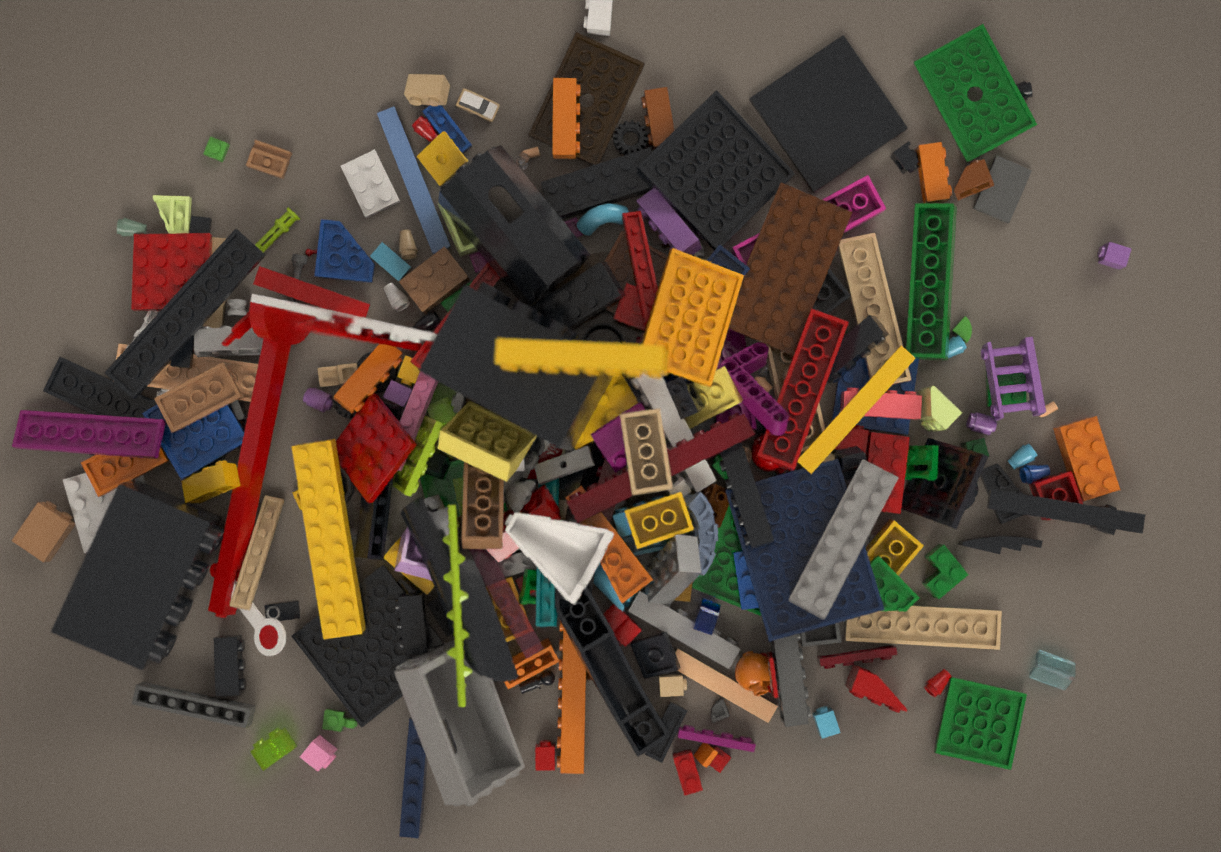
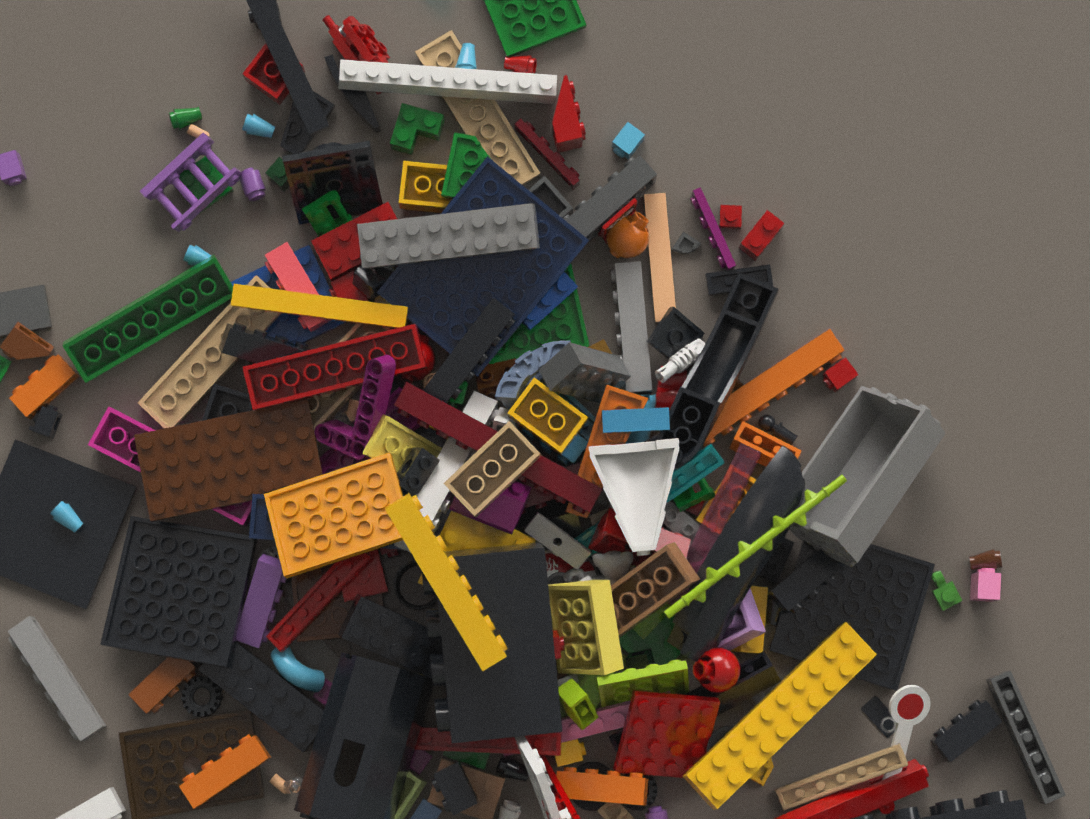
camera: 120 degrees left, 5 degrees down
clear neon green brick [250,727,298,771] -> none
medium lavender brick [383,380,412,407] -> none
dark blue brick [399,717,428,838] -> none
tan brick [659,674,687,697] -> none
clear blue brick [692,598,721,635] -> none
orange tile [693,743,718,768] -> none
yellowish green slope [918,385,962,432] -> none
bright green tile [952,316,972,343] -> none
blue cone [1019,465,1050,484] -> none
orange brick [1053,416,1120,501] -> none
none -> light grey brick [8,616,106,741]
none -> medium azure cone [50,501,83,533]
none -> green cone [169,107,202,130]
none -> red piece [322,15,390,95]
none -> white brick [338,59,557,104]
none -> black brick [432,761,479,816]
none -> medium azure cone [455,43,477,69]
none -> red plate [553,630,565,659]
none -> lime brick [558,679,598,730]
none -> dark azure tile [602,407,670,433]
none -> white hinge [655,339,705,383]
none -> red brick [693,647,740,693]
none -> reddish brown cone [969,549,1002,571]

